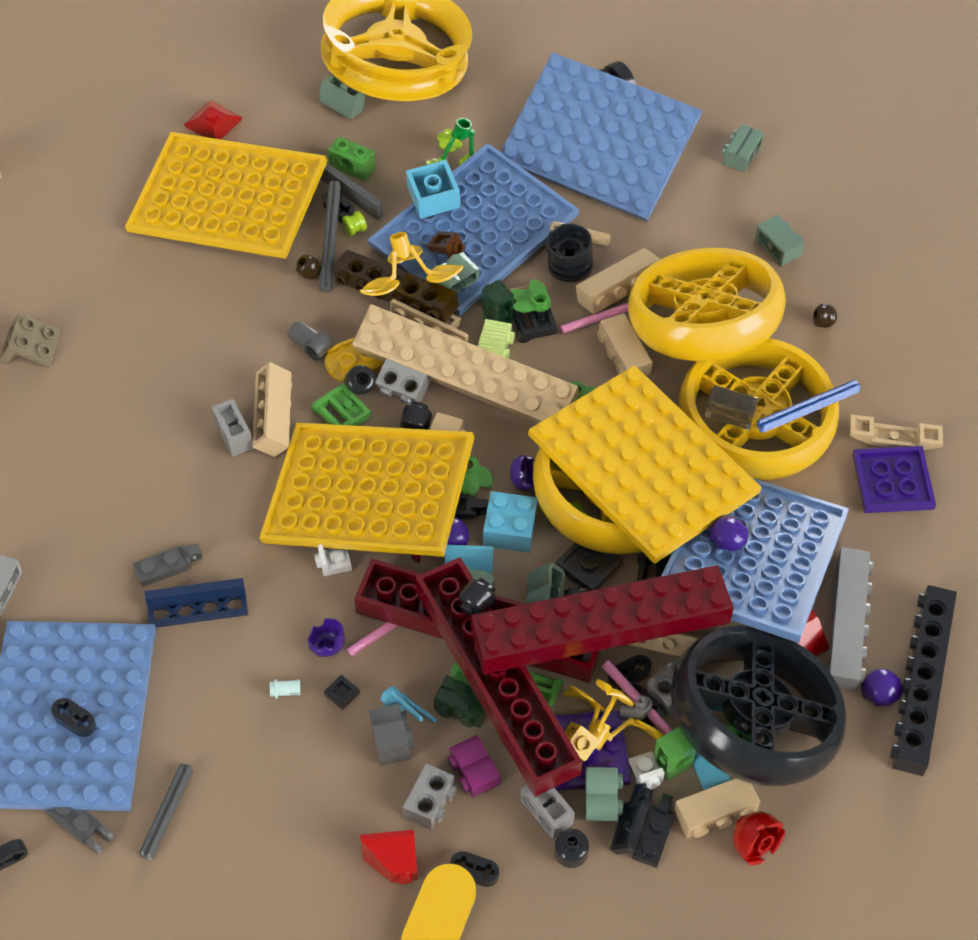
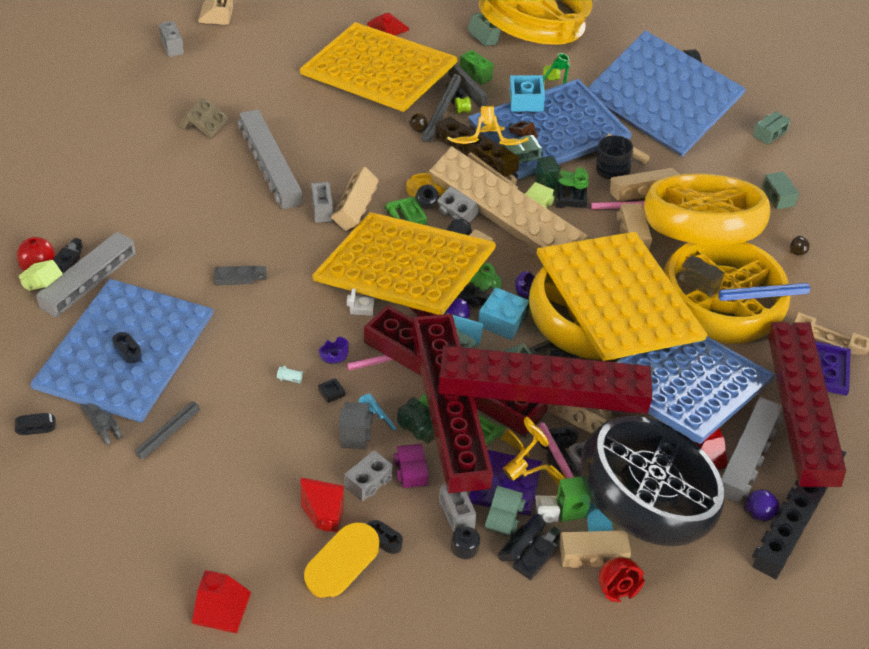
camera: 15 degrees right, 10 degrees down
dark blue fence [145,578,248,628] -> none
dark grey piece [288,321,334,361] -> none
black head [458,577,496,616] -> none
yellow bracket [565,722,599,761] -> none
light grey arm [620,696,652,720] -> none
dark purple hair [709,516,748,551] -> none
none -> light grey brick [237,109,302,210]
none -> dark red piece [768,322,846,487]

